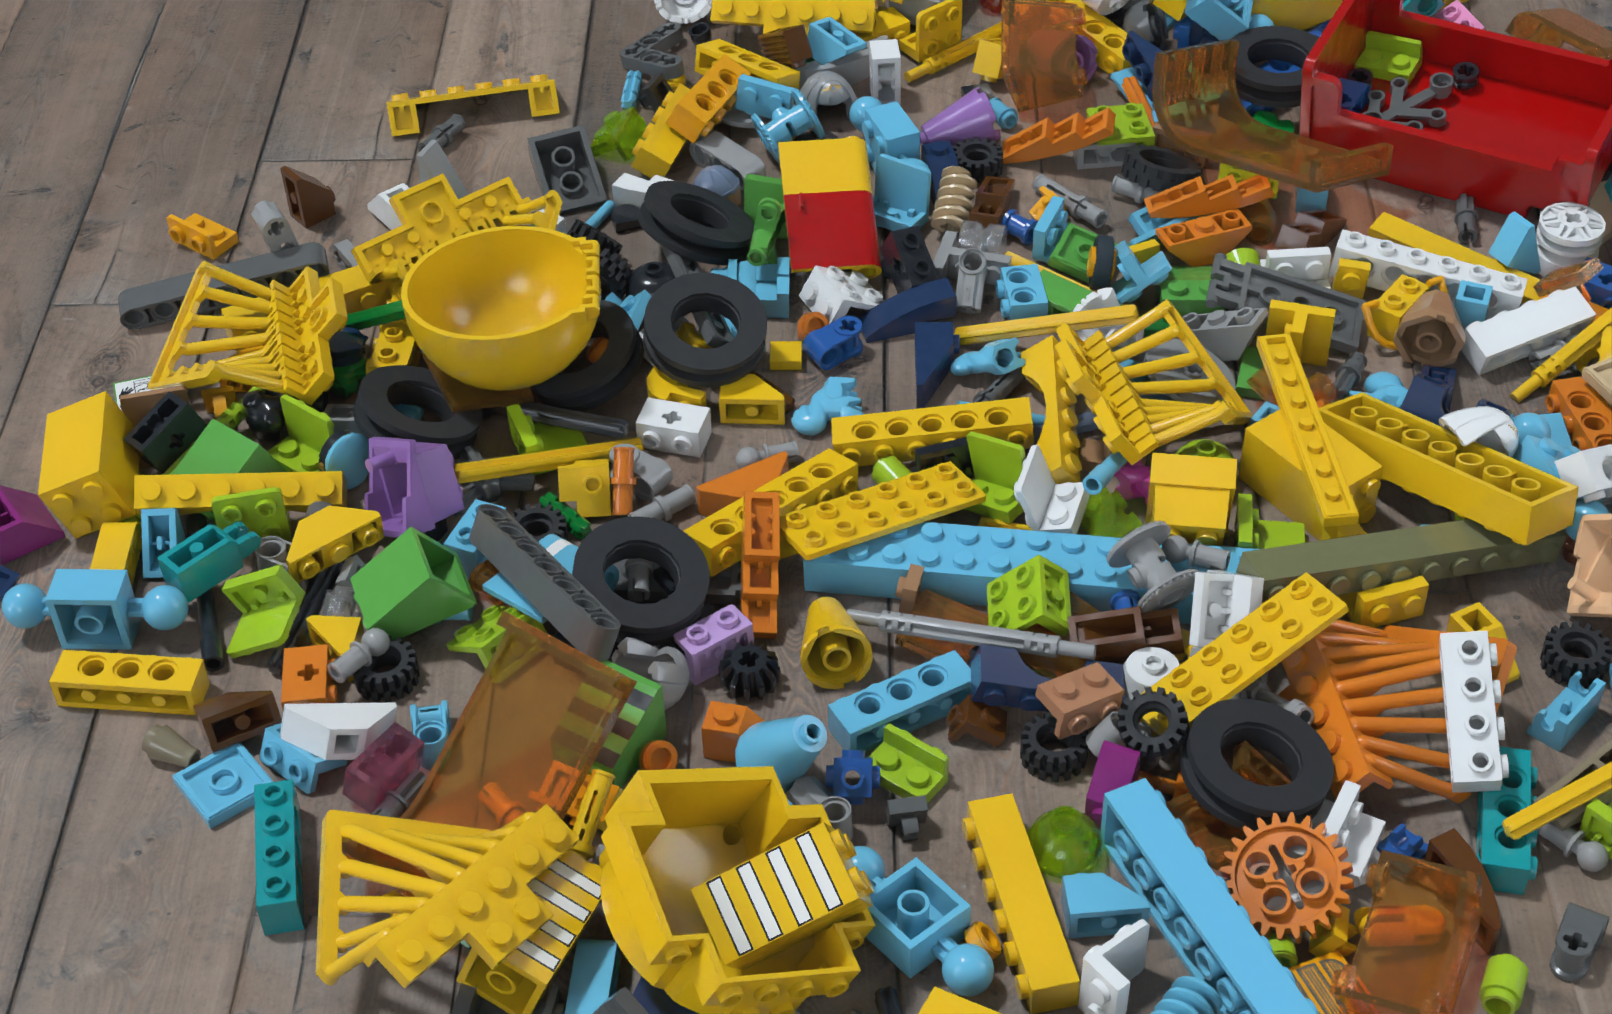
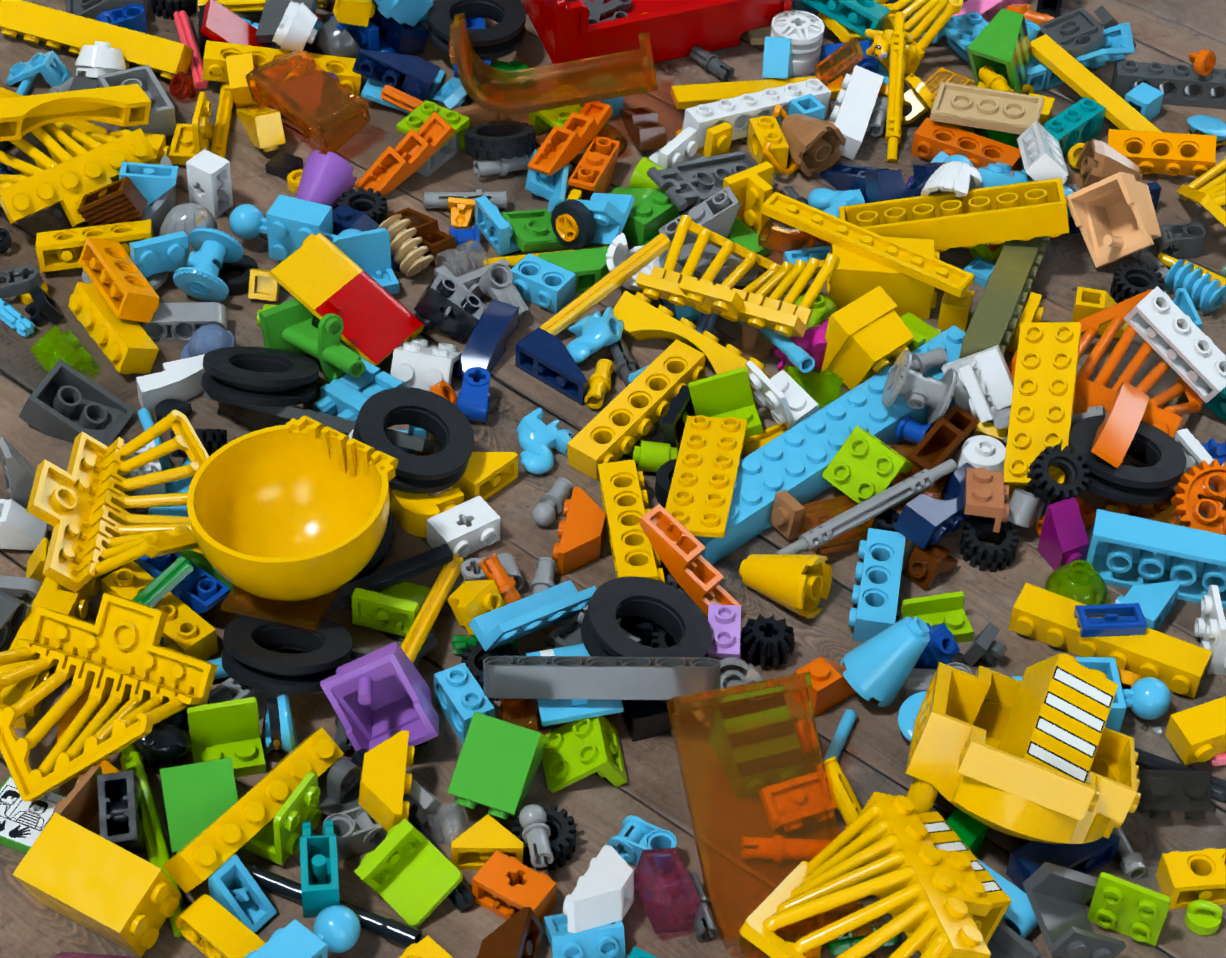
camera: 55 degrees left, 0 degrees up
none -> medium azure fence [469,580,597,652]
none -> yellow pin [584,359,615,409]
none -> blue tile [1074,603,1147,637]
none -> orange slope [1091,381,1149,468]

